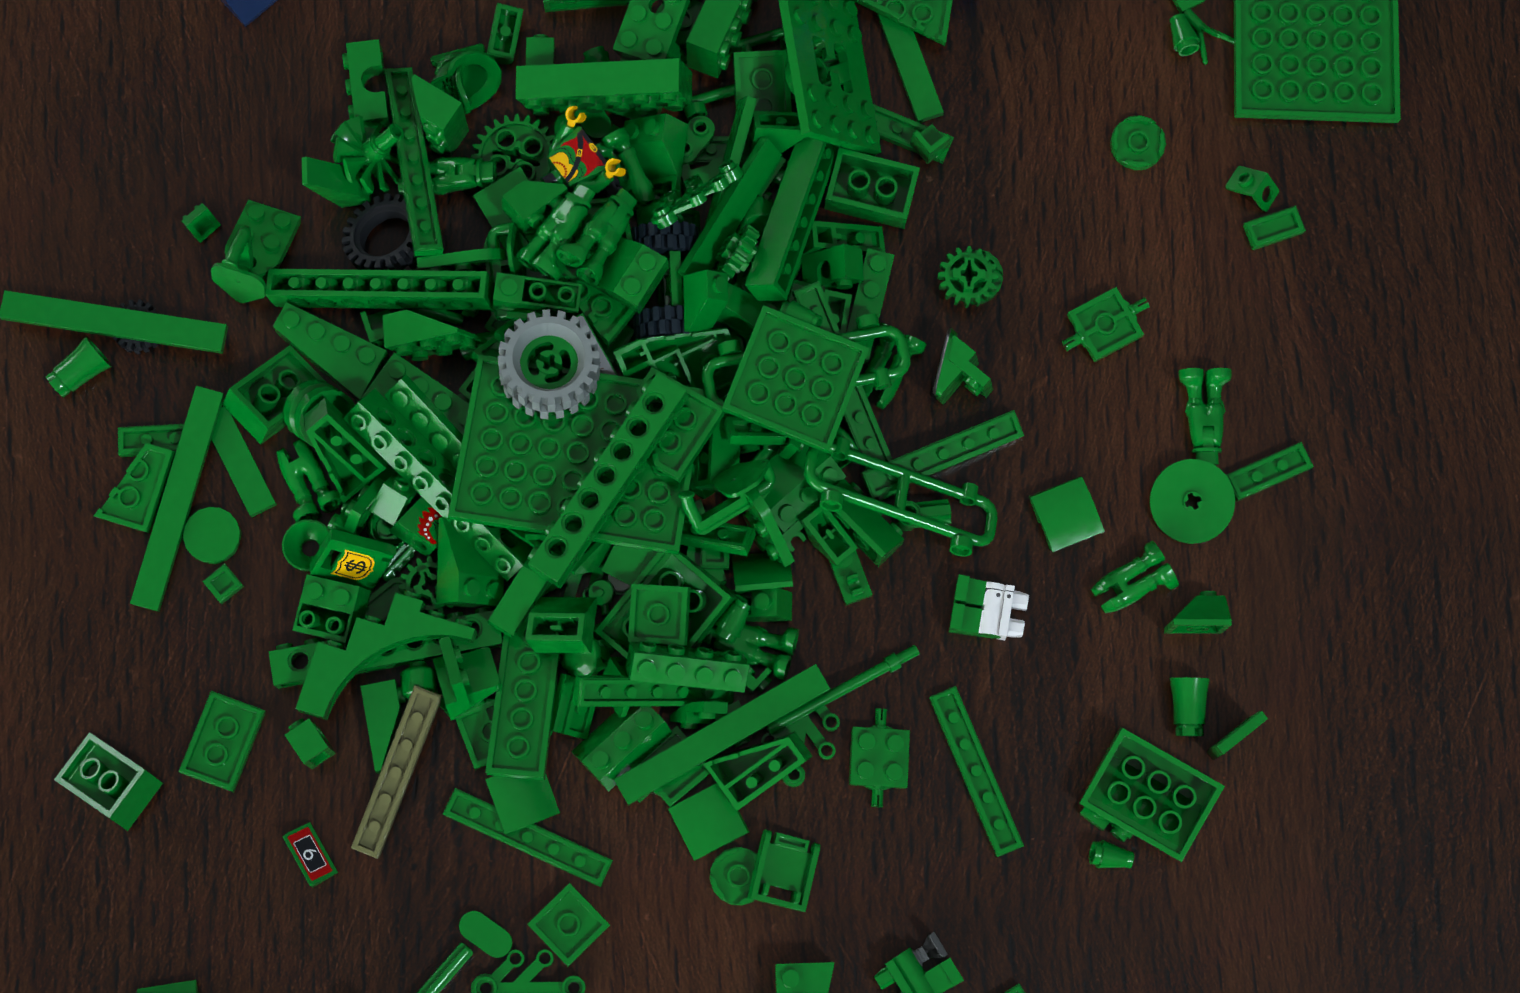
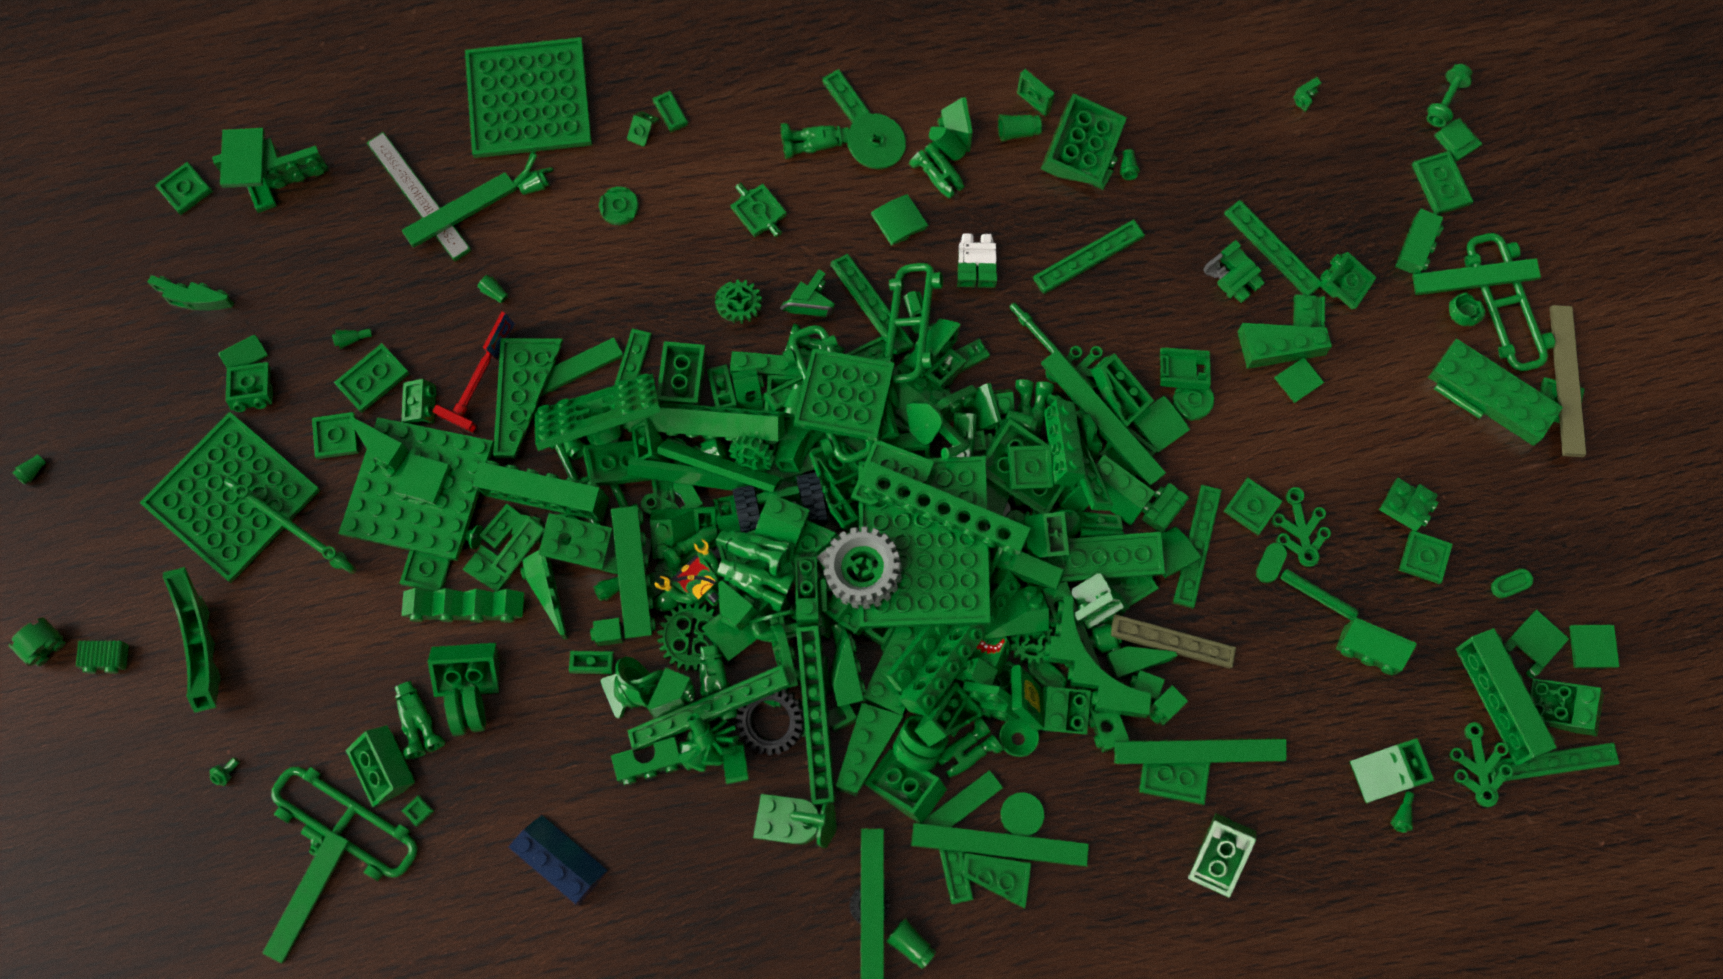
camera: 95 degrees left, 5 degrees down
green tile [181,203,221,243] -> none
green tile [202,563,244,604] -> none
slope [282,822,338,887] -> none
green plant [650,160,743,229] -> none
green slope [683,270,728,332] -> none
green plate [849,708,910,808] -> none
green panel [910,124,951,164] -> none
none -> green brick [929,127,967,161]
none -> green tile [1115,738,1286,764]
none -> green brick [1129,670,1165,703]
none -> green brick [1142,483,1189,534]

